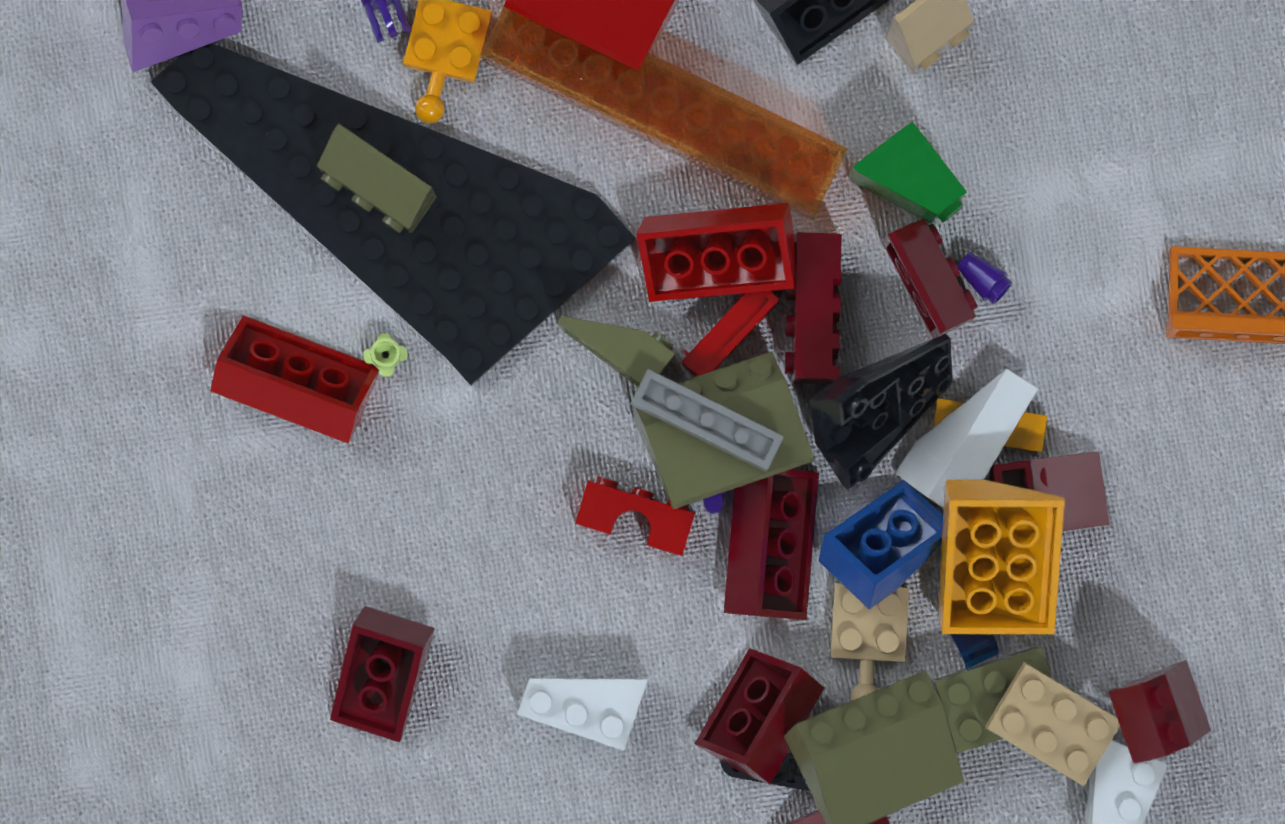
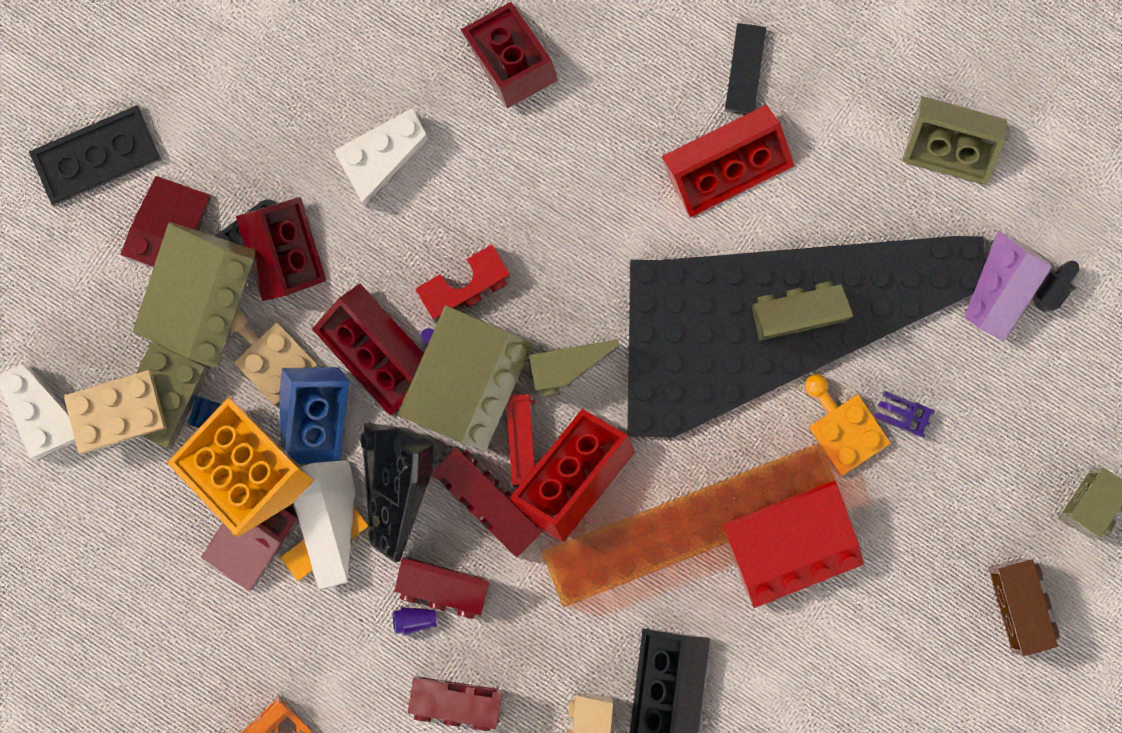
camera: 125 degrees right, 0 degrees up
yellowish green plate [363,333,408,377] -> none
light grey plate [630,369,784,472] -> none
green slope [848,121,967,224] -> none
dark red slope [1109,660,1211,764] -> none
none -> dark red wedge [408,676,503,731]
none -> black tile [724,23,766,114]
none -> olive slope [902,96,1007,185]

